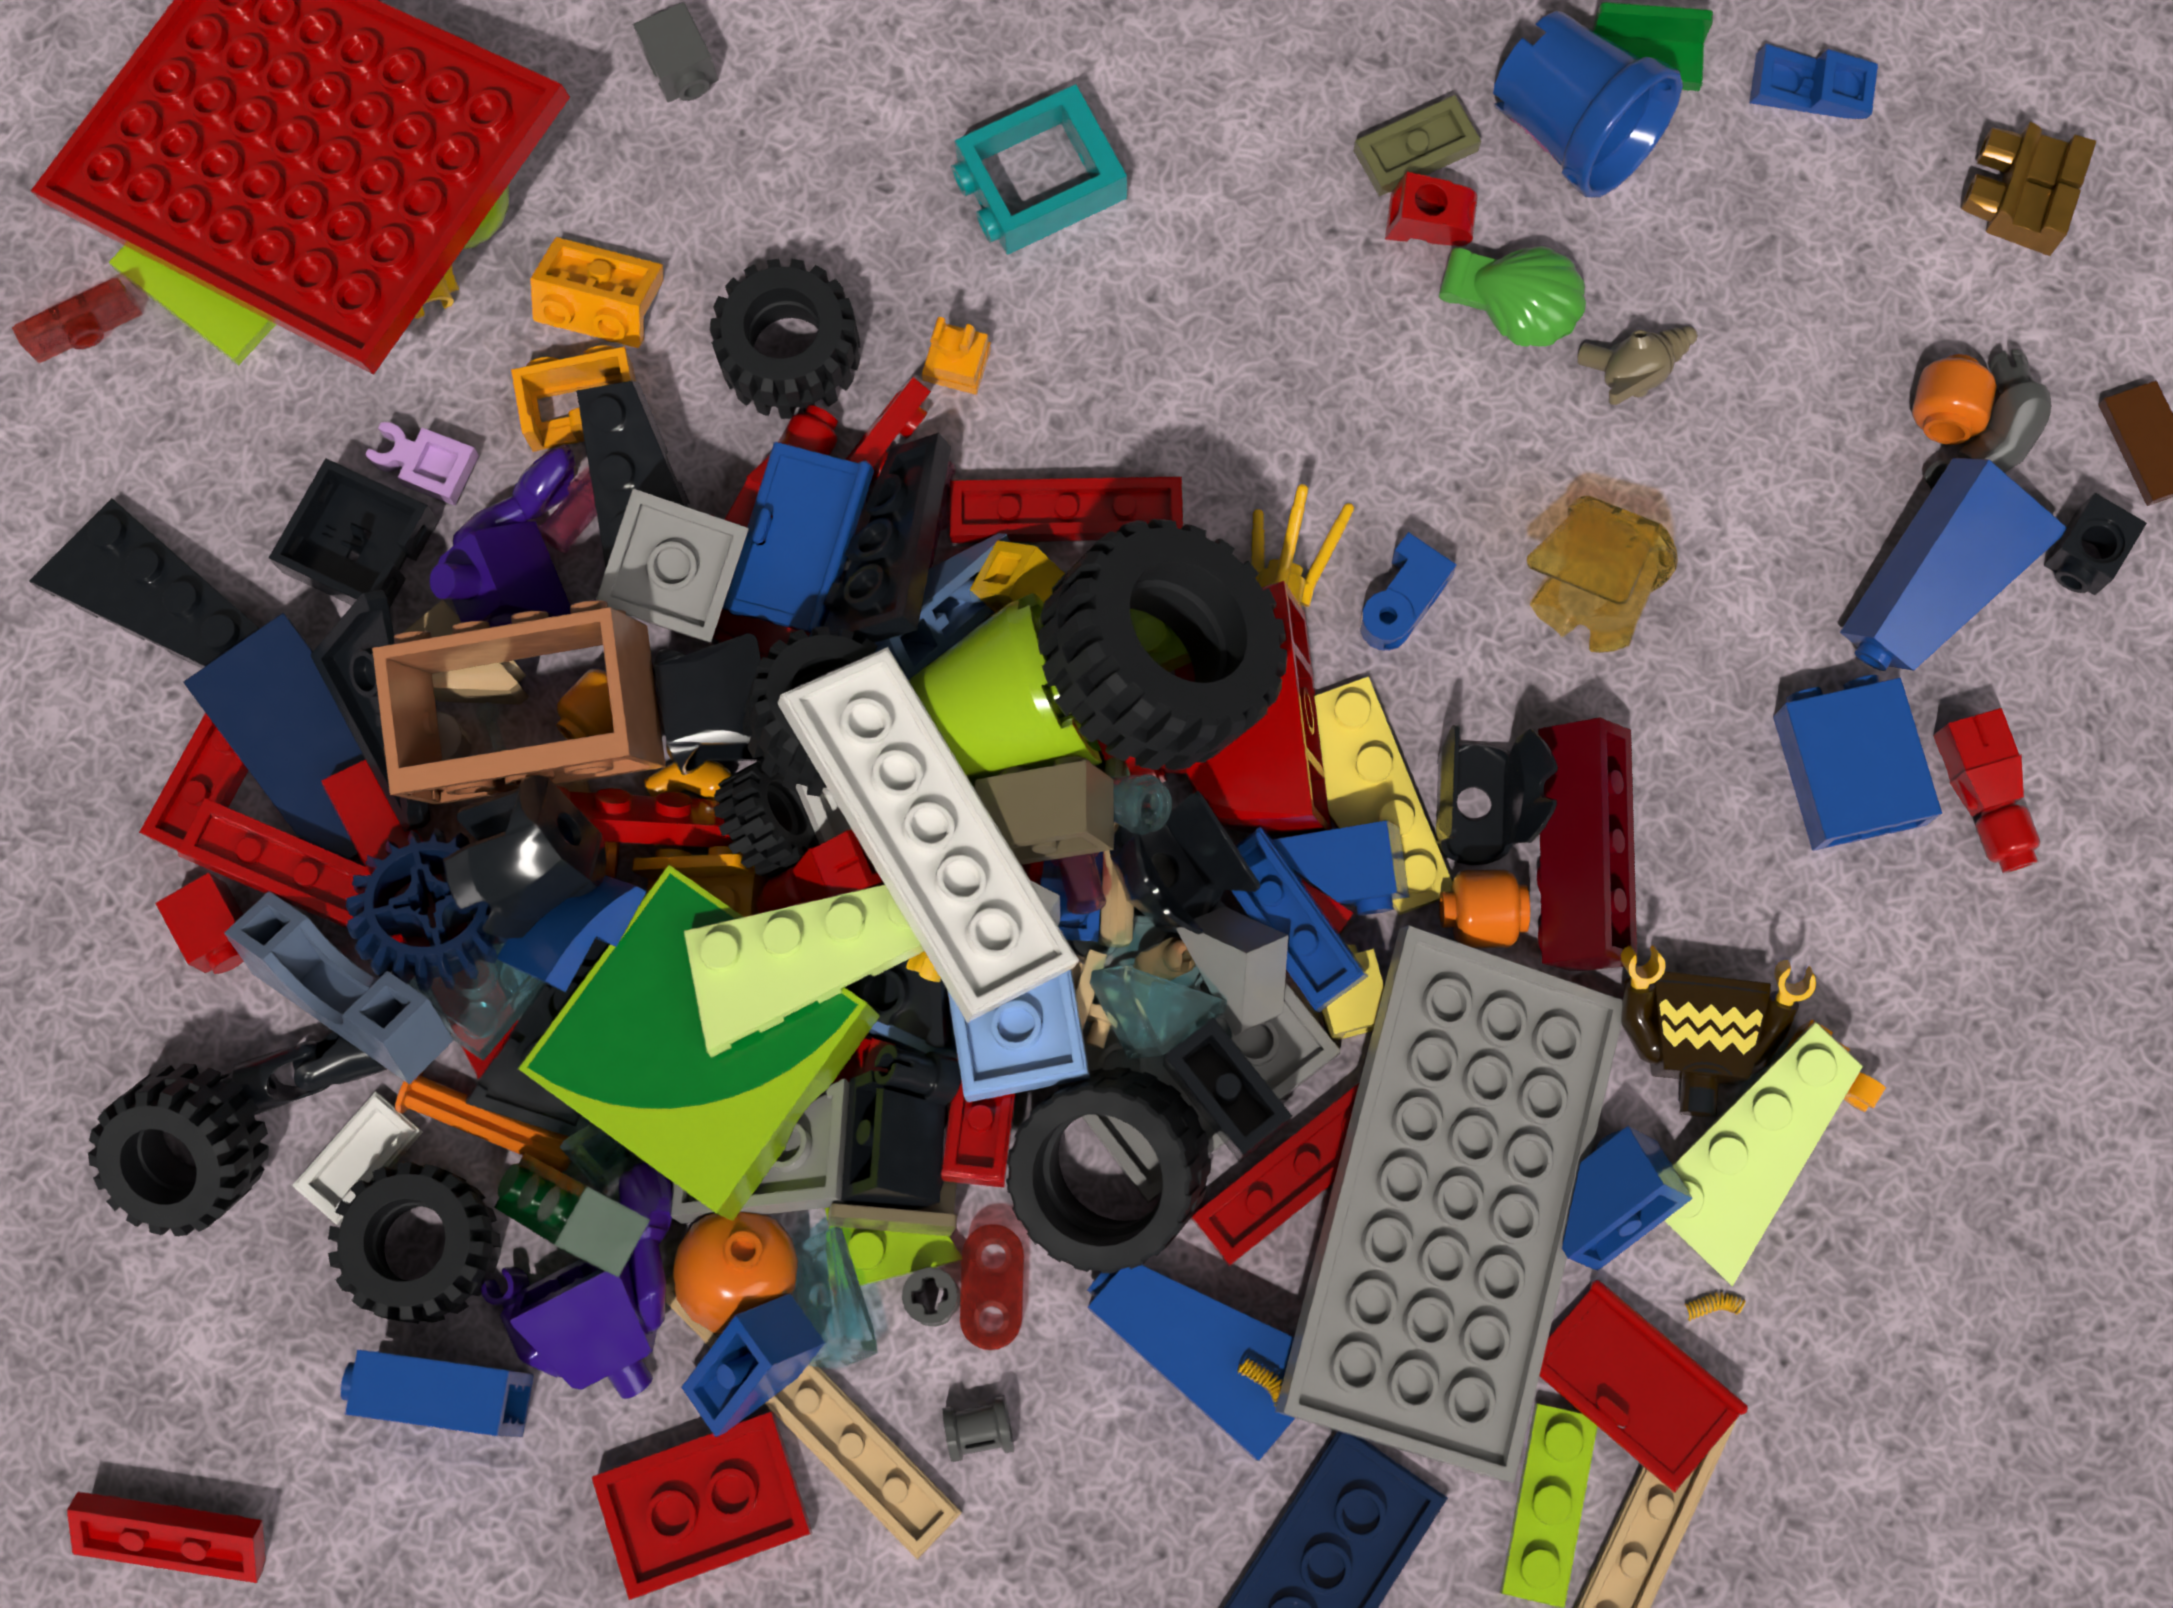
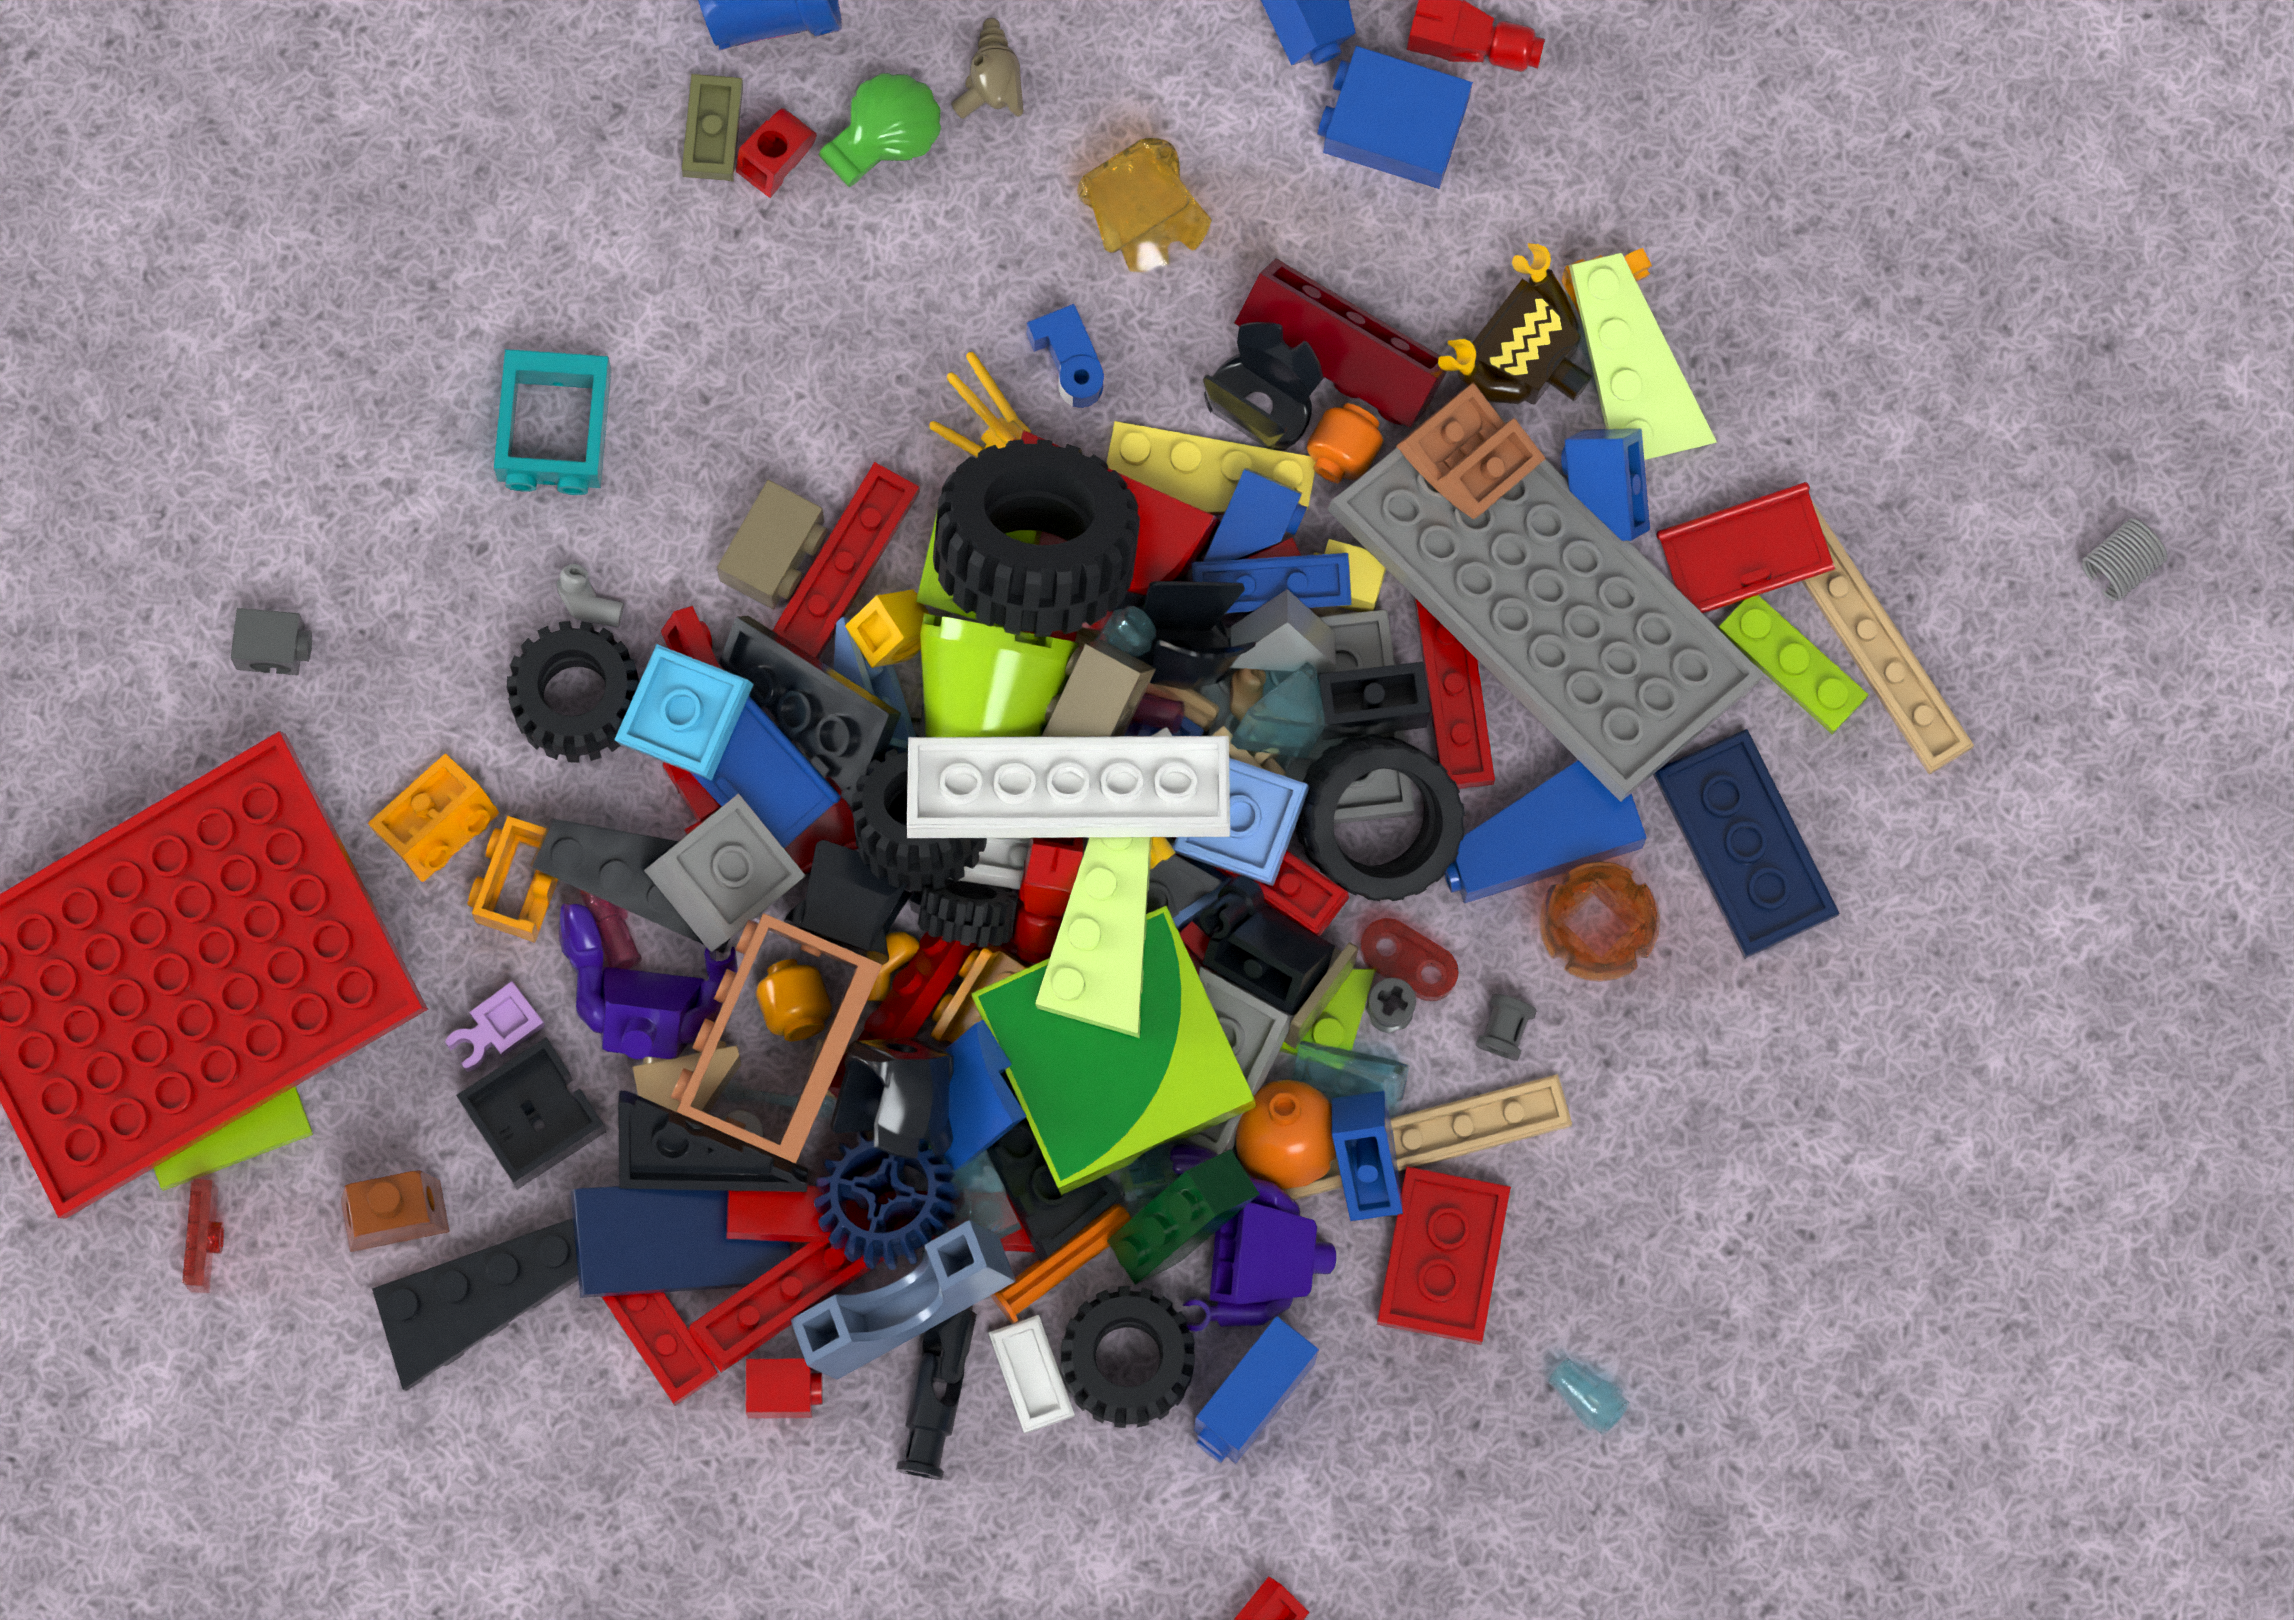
camera: 65 degrees left, 0 degrees up
black tyre [88,1063,269,1237] -> none
light orange piece [921,317,991,395] -> none
yellow leg [1237,1358,1282,1407] -> none
yellow leg [1685,1292,1746,1321] -> none
none -> dark orange torso [341,1170,450,1252]
none -> light grey arm [557,564,624,628]
none -> medium azure tile [615,644,754,781]
none -> dark tan brick [717,479,828,610]
none -> nougat slope [1396,383,1546,519]
none -> clear orange piece [1539,861,1660,982]

